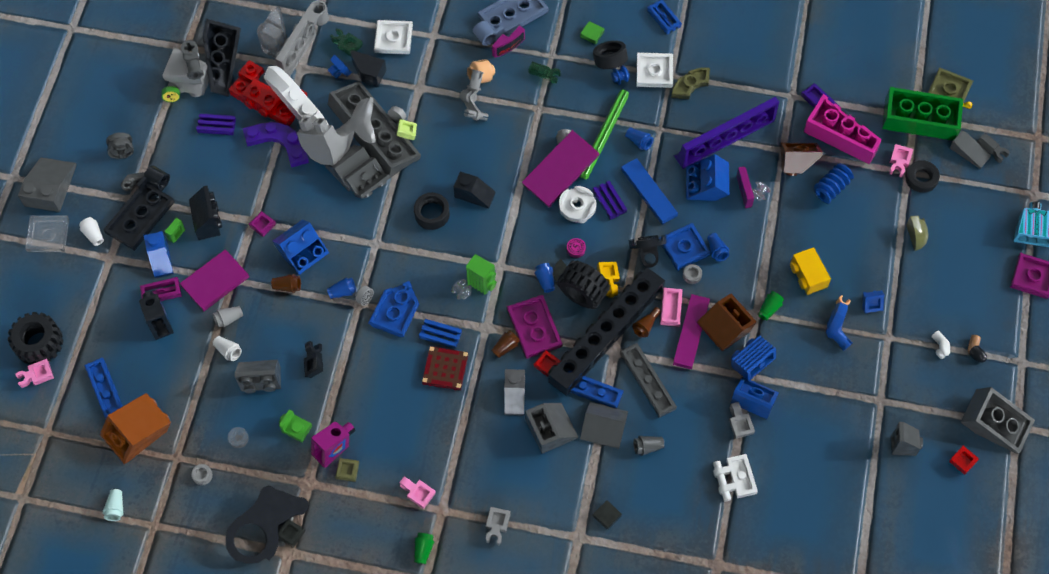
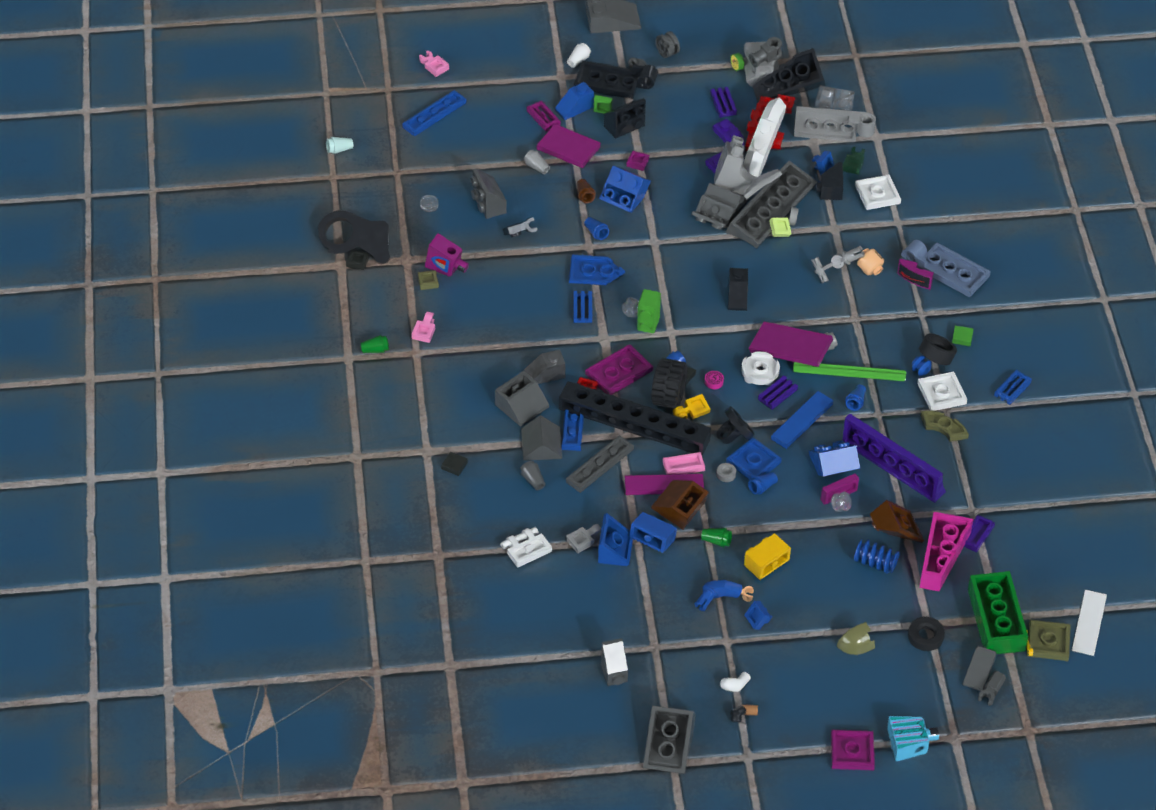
camera: 70 degrees right, 15 degrees down
black tyre [8,312,63,365] -> none
clear tile [25,215,69,252] -> none
dark orange slope [100,393,171,465] -> none
black torso [139,291,174,340] -> none
light grey tile [191,464,213,485] -> none
white cone [213,336,242,361] -> none
bright green bracket [279,409,312,442] -> none
light grey tile [356,286,374,306] -> none
black tyre [414,192,450,230] -> none
tile [422,346,469,391] -> none
light grey plate [486,507,511,546] -> none
reddish brown cone [491,330,520,358] -> none
clear green bar [529,61,561,83] -> none
reddish brown cone [632,307,661,337] -> none
bright pink plate [889,144,913,177] -> none
red plate [949,446,979,475] -> none
none -> white sticker [1072,590,1107,656]

